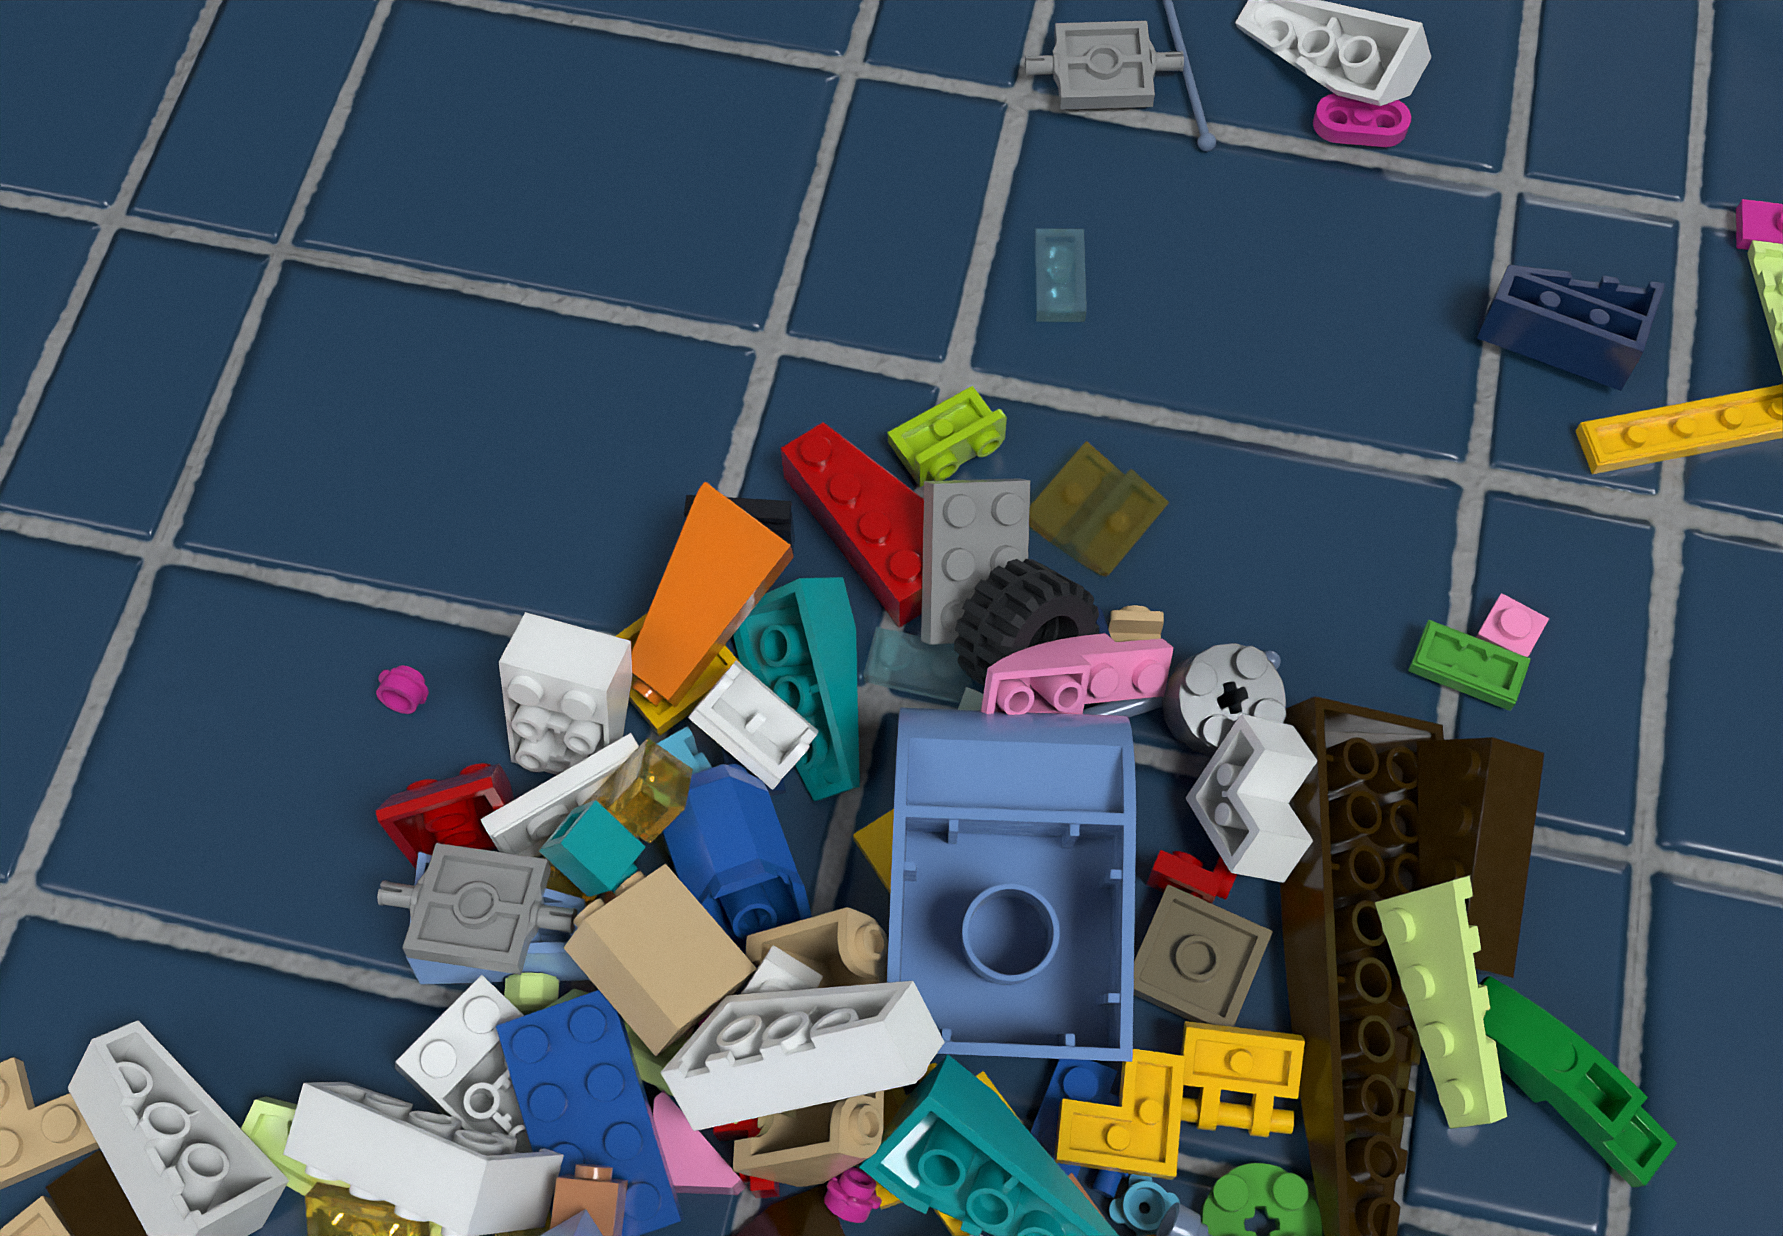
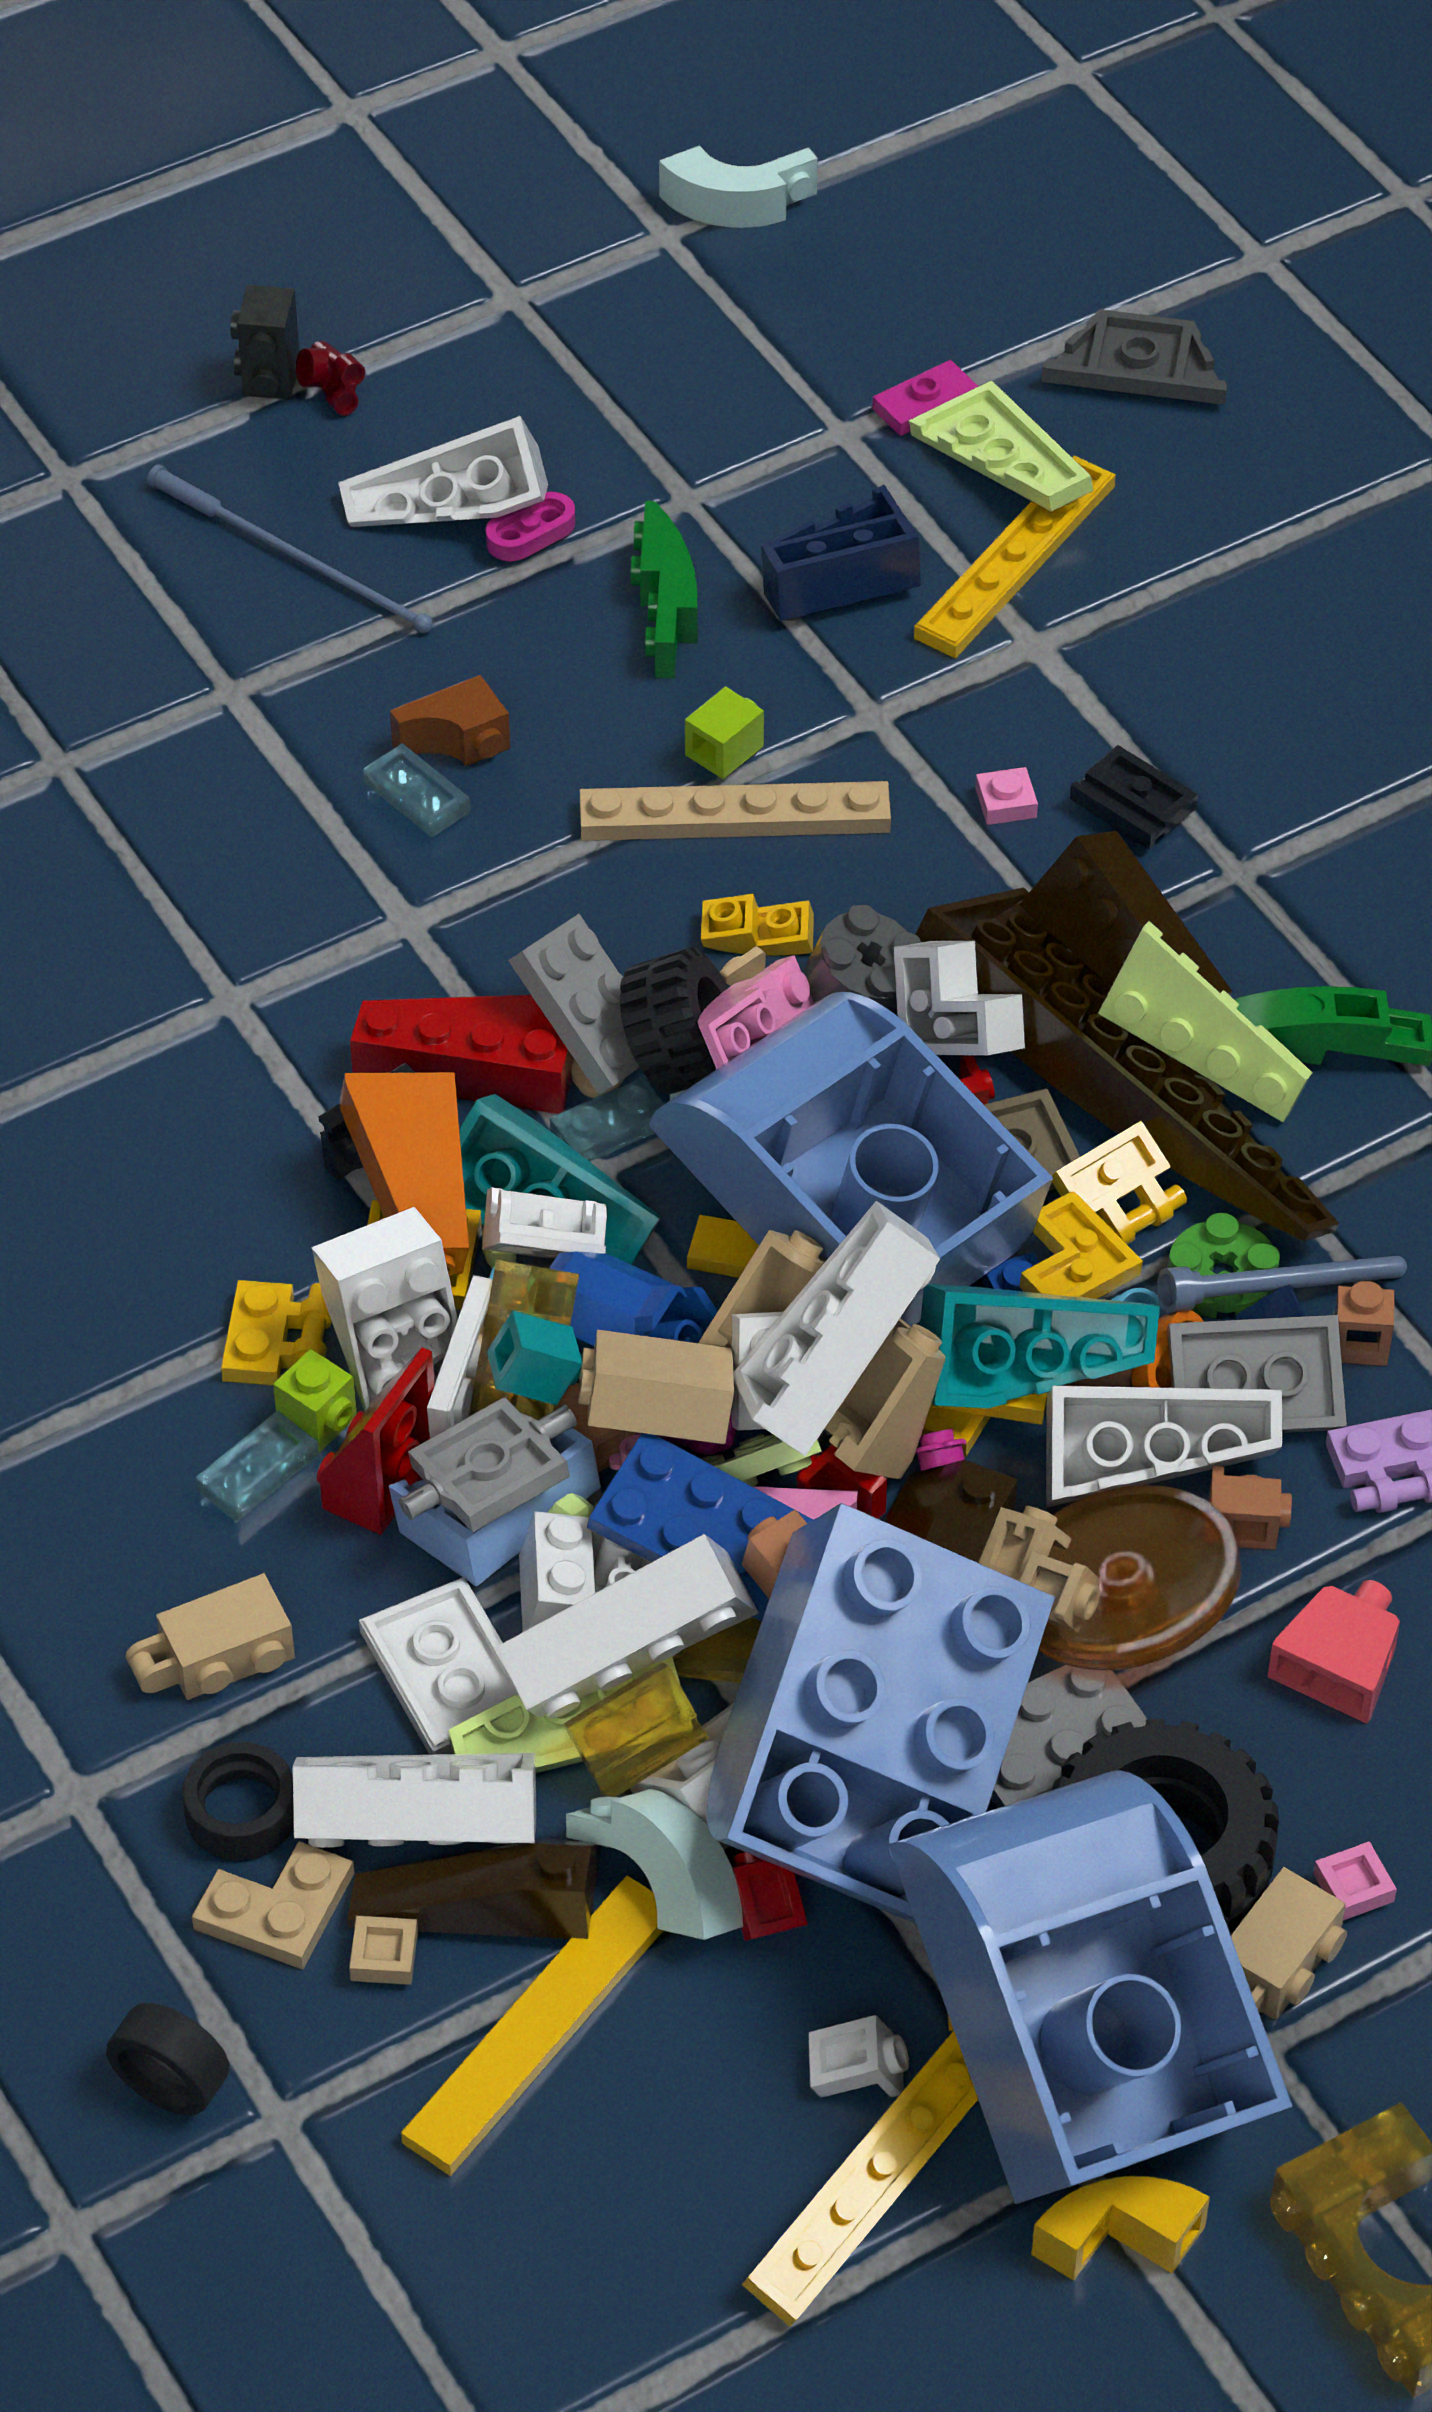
camera: 45 degrees left, 15 degrees down
dark pink plate [376,665,429,714] -> none
lime bracket [887,386,1007,487] -> none
light grey plate [1025,21,1184,110] -> none
clear yellow slope [1029,441,1169,577] -> none
bright green plate [1408,619,1531,711] -> none
none -> tan brick [125,1573,295,1700]
none -> black tyre [182,1742,294,1861]
none -> clear light blue plate [195,1411,319,1522]
none -> yellow plate [221,1280,332,1385]
none -> lime brick [273,1348,357,1453]
none -> white tile [359,1577,519,1755]
none -> dark orange arch [390,675,510,766]
none -> tan plate [580,781,891,841]
none -> green slope [631,501,697,679]
none -> lime brick [685,686,764,779]
none -> yellow slope [701,894,814,956]
none -> black plate [1070,745,1198,849]

